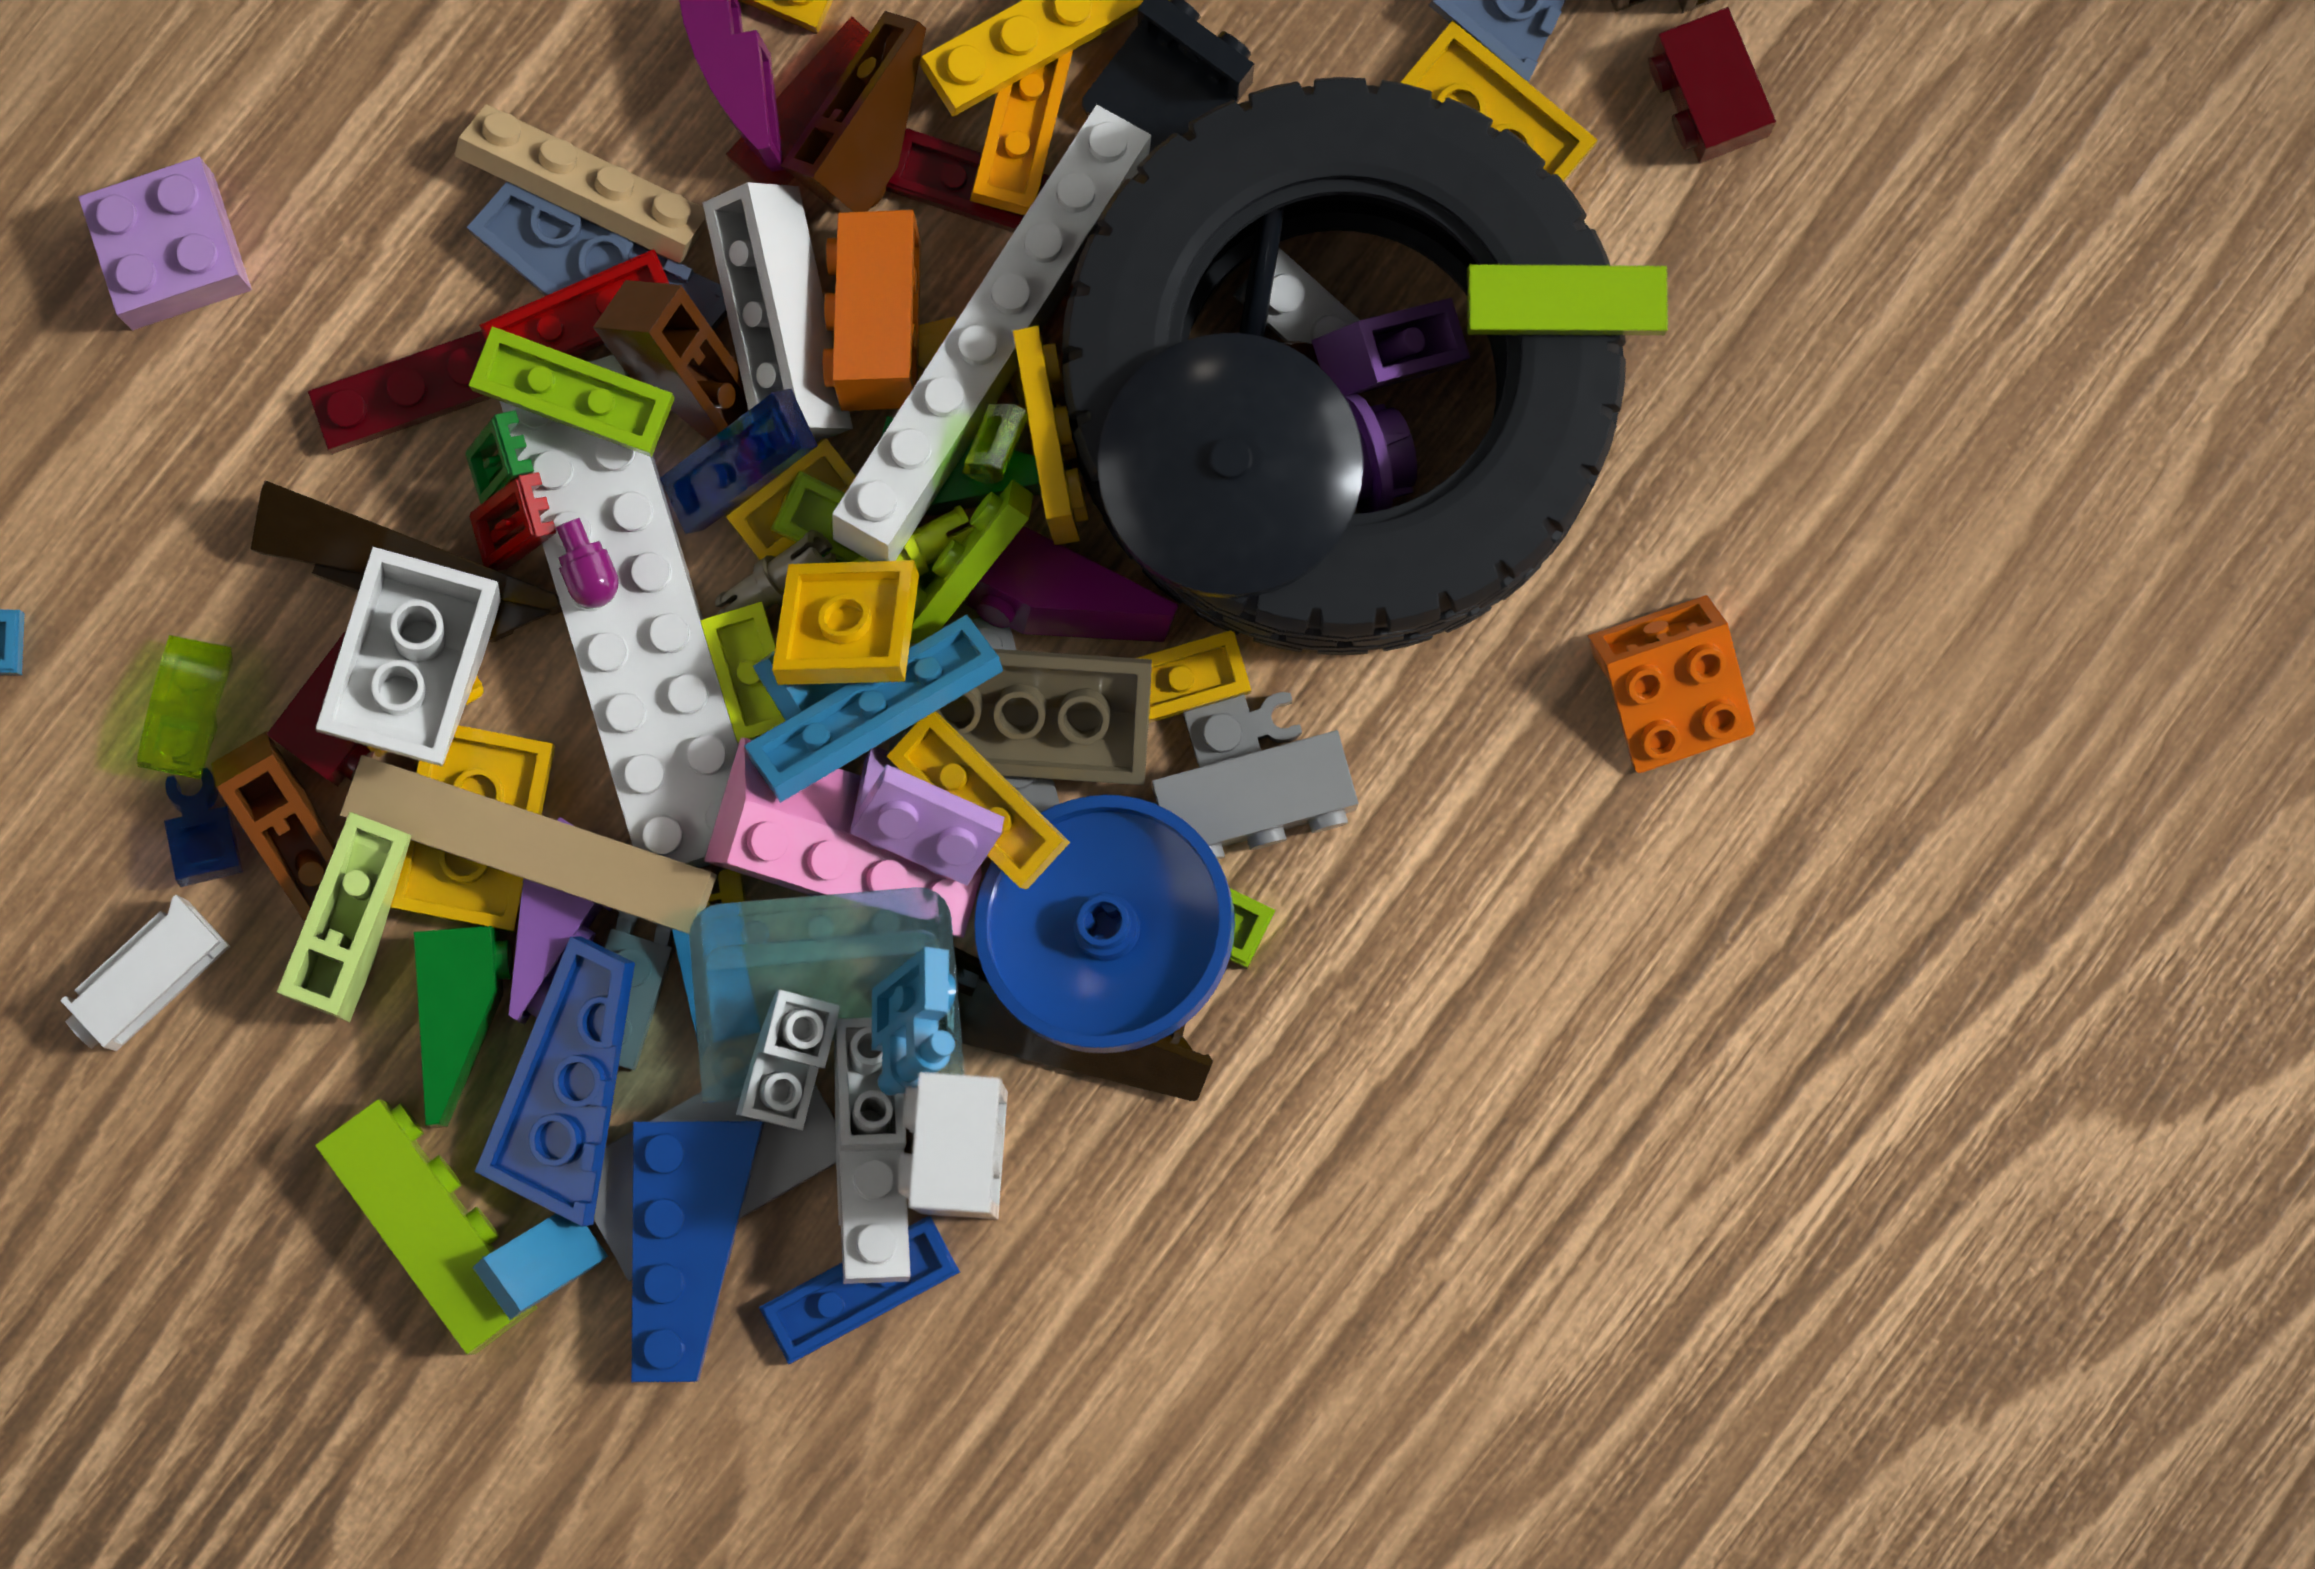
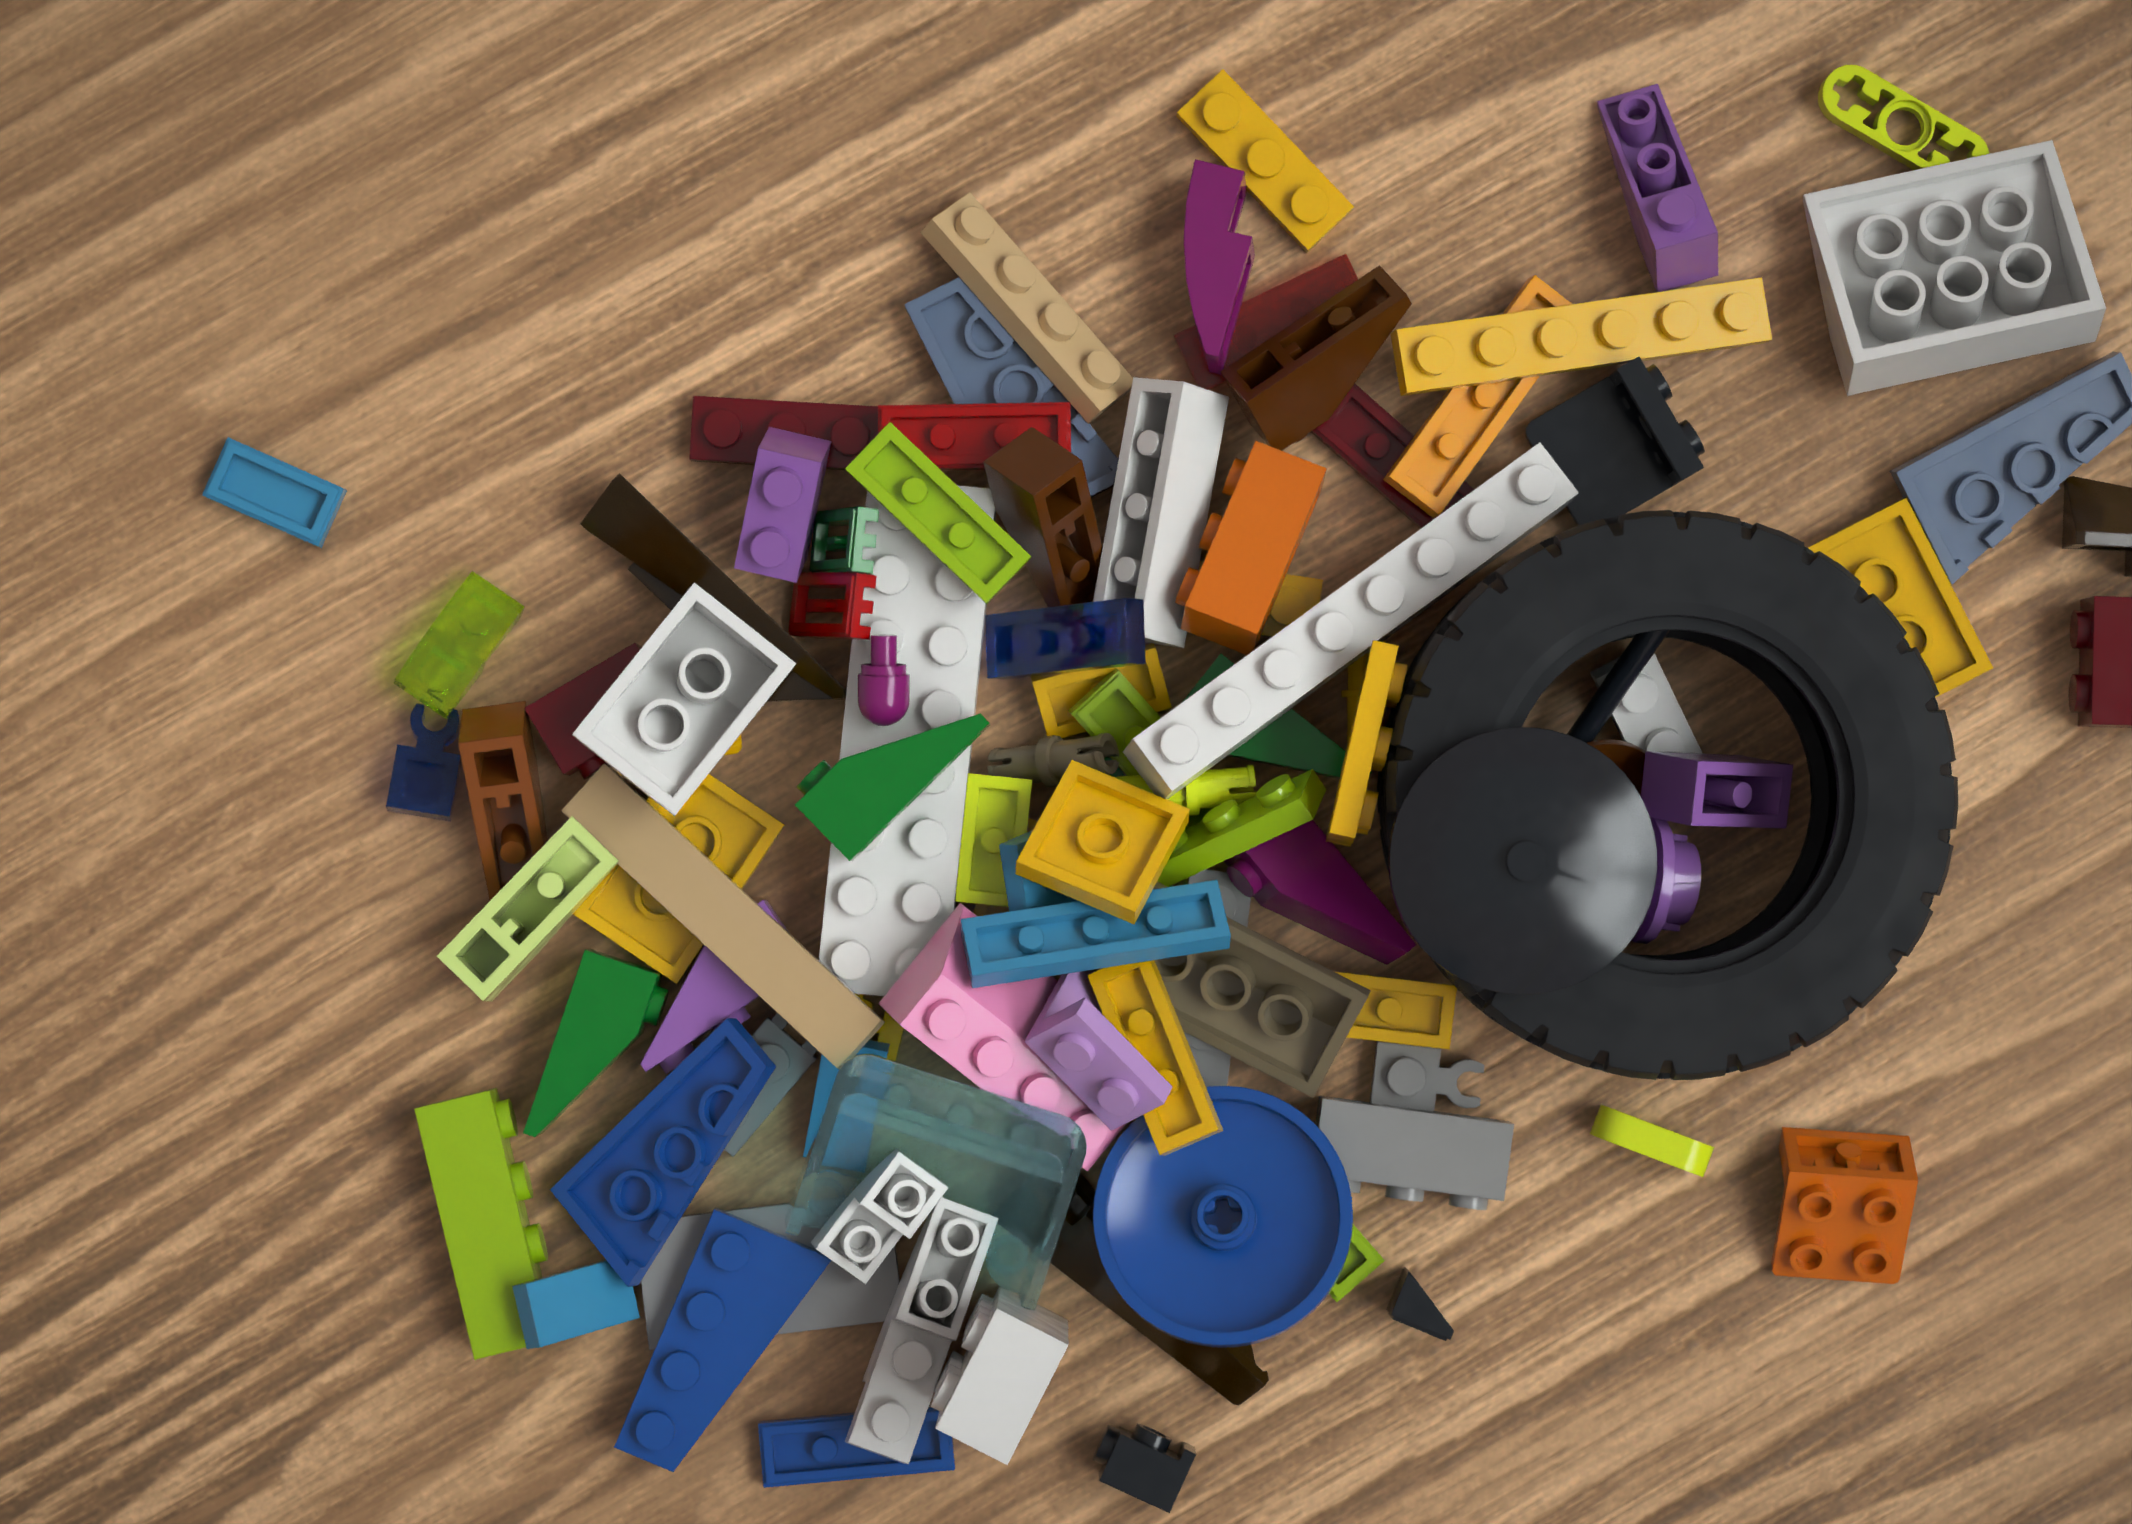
camera: 20 degrees right, 5 degrees up
white window [60,895,231,1051] -> none
lavender brick [78,156,252,330] -> none
dark azure plate [872,947,956,1096] -> none
clear neon green slope [962,404,1028,484] -> none
lime tile [1467,265,1668,335] -> none
none -> medium lavender brick [734,427,832,583]
none -> green slope [795,713,991,861]
none -> black brick [1093,1423,1196,1513]
none -> black slope [1386,1267,1454,1341]
none -> neon yellow beam [1590,1104,1714,1177]

